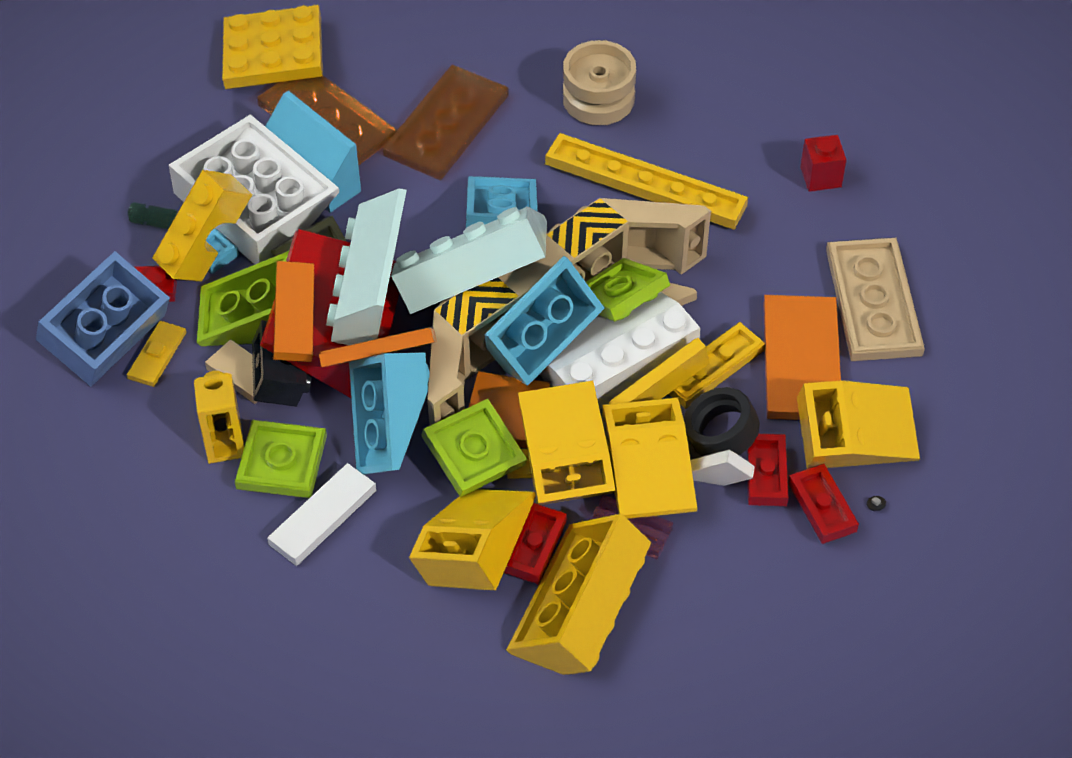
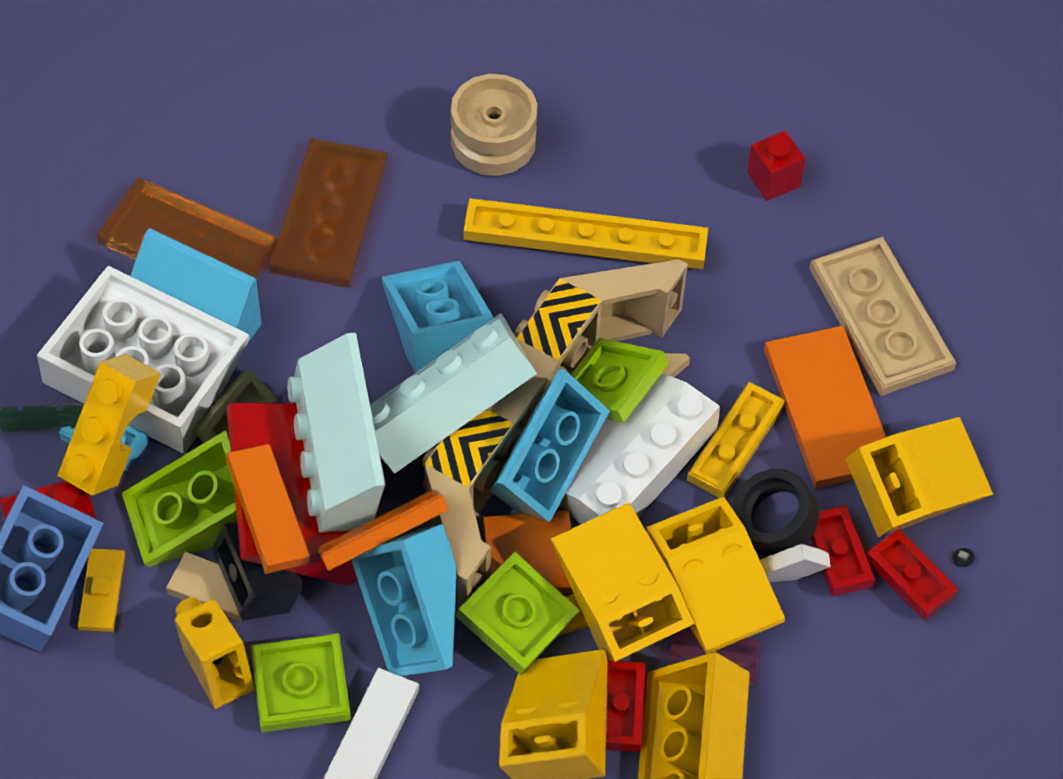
camera: 20 degrees left, 5 degrees up
yellow plate [222,5,323,89] -> none
yellow tile [609,338,710,404] -> none

